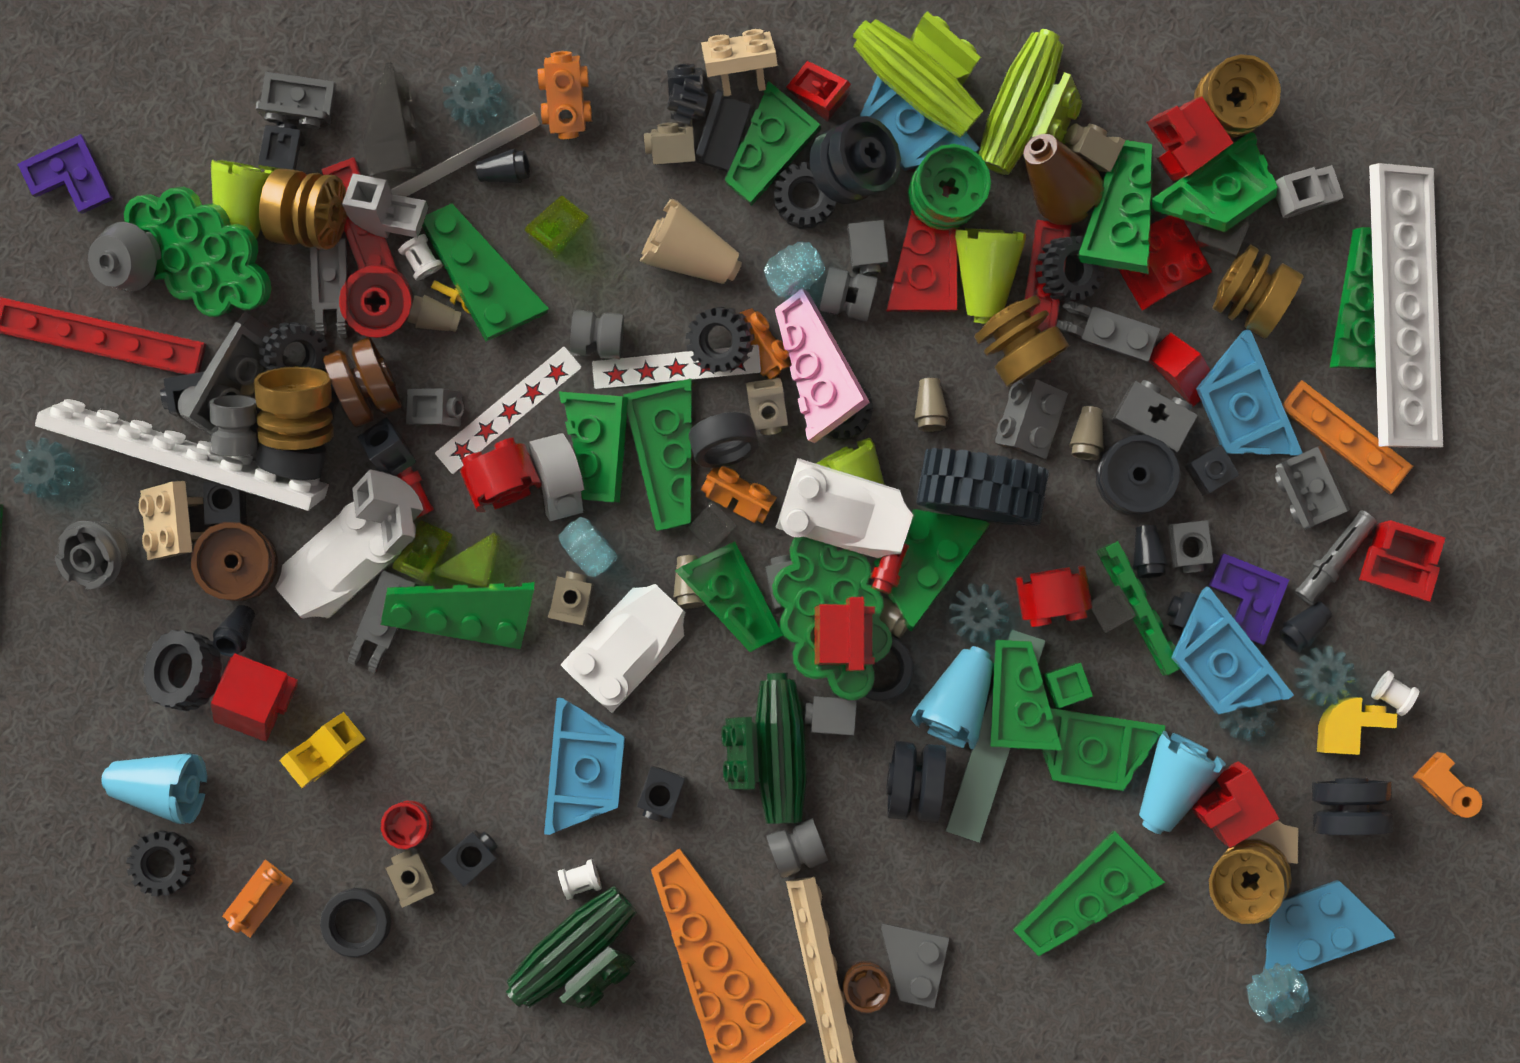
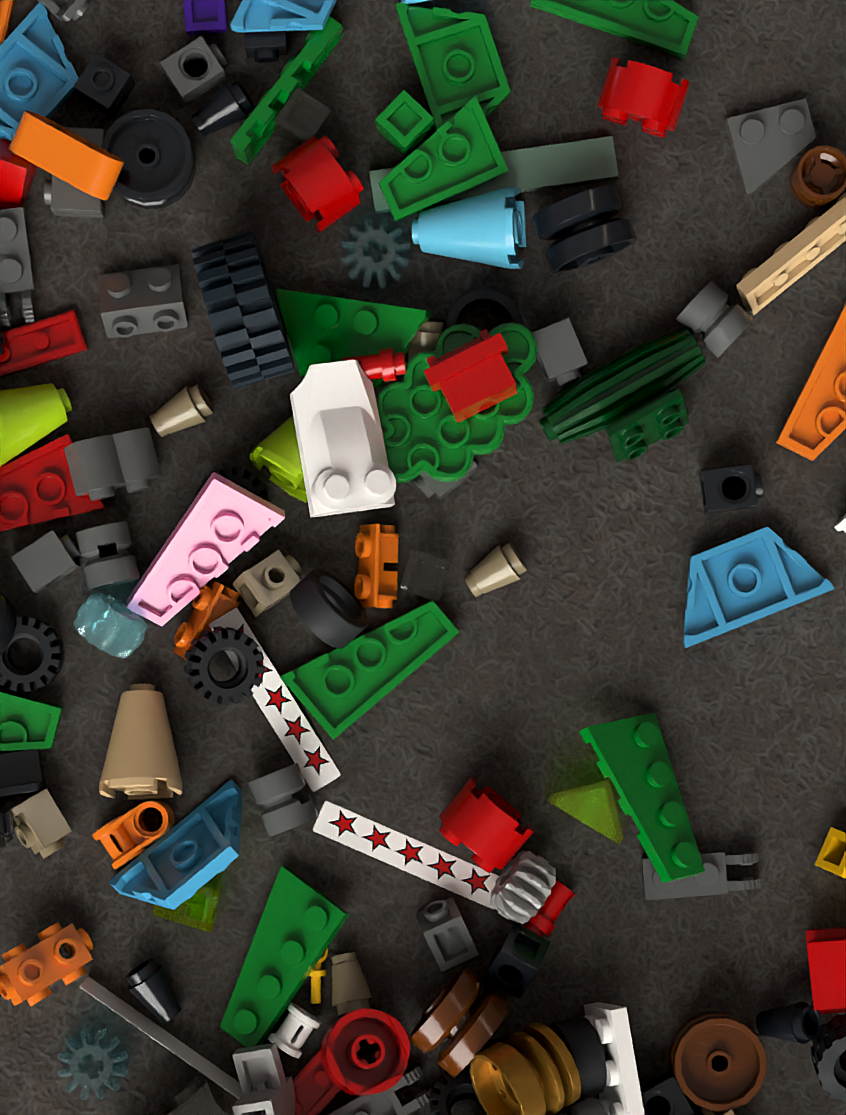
camera: 120 degrees left, 0 degrees up
white slope [275,502,409,619] -> none
light grey brick [352,469,423,555] -> none
clear neon green slope [393,521,453,584] -> none
light grey brick [529,433,584,521] -> none
dark tan brick [548,571,594,626] -> none
green wing [559,391,628,502] -> none
clear light blue gear [559,517,617,578] -> none
white slope [561,584,686,713] -> none
green wing [675,541,783,652] -> none
pearl gold wheel [974,295,1070,387] -> none
dark tan cone [1069,406,1104,460] -> none
none -> orange beam [8,110,125,200]
none -> dark grey brick [64,428,161,501]
none -> orange piece [92,800,174,870]
none -> dark azure wing [108,779,243,910]
none -> light grey gear [490,851,556,924]
none -> red brick [597,58,690,138]

